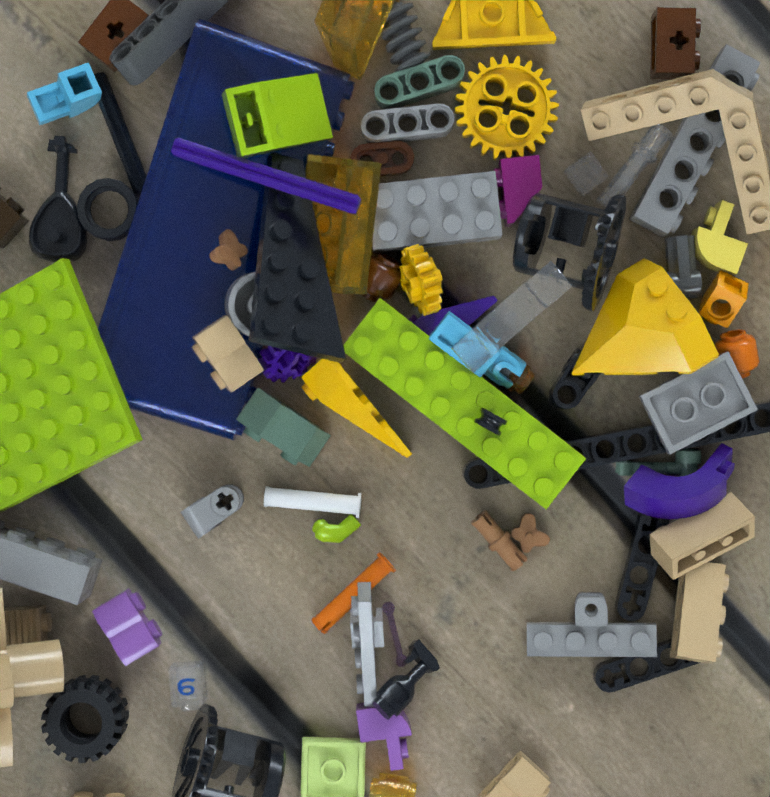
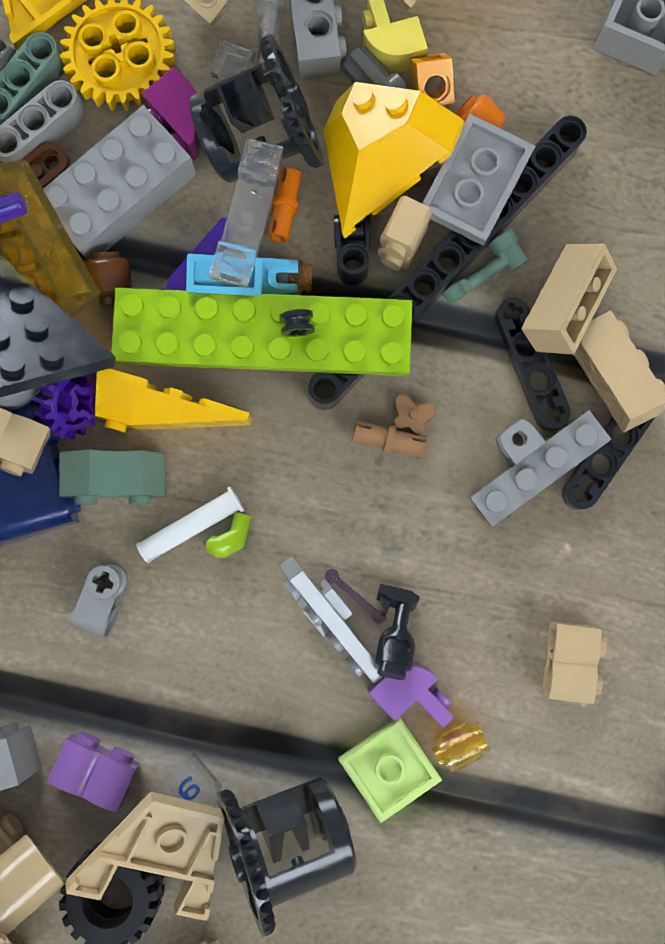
camera: 35 degrees left, 5 degrees down
orange pin [311,552,396,634] -> none
yellow gear [399,244,443,316] -> none
dark purple arch [624,443,735,519] -> none
none -> tan wing [65,792,224,921]
none -> orange pin [267,167,302,243]
none -> tan brick [378,196,432,270]

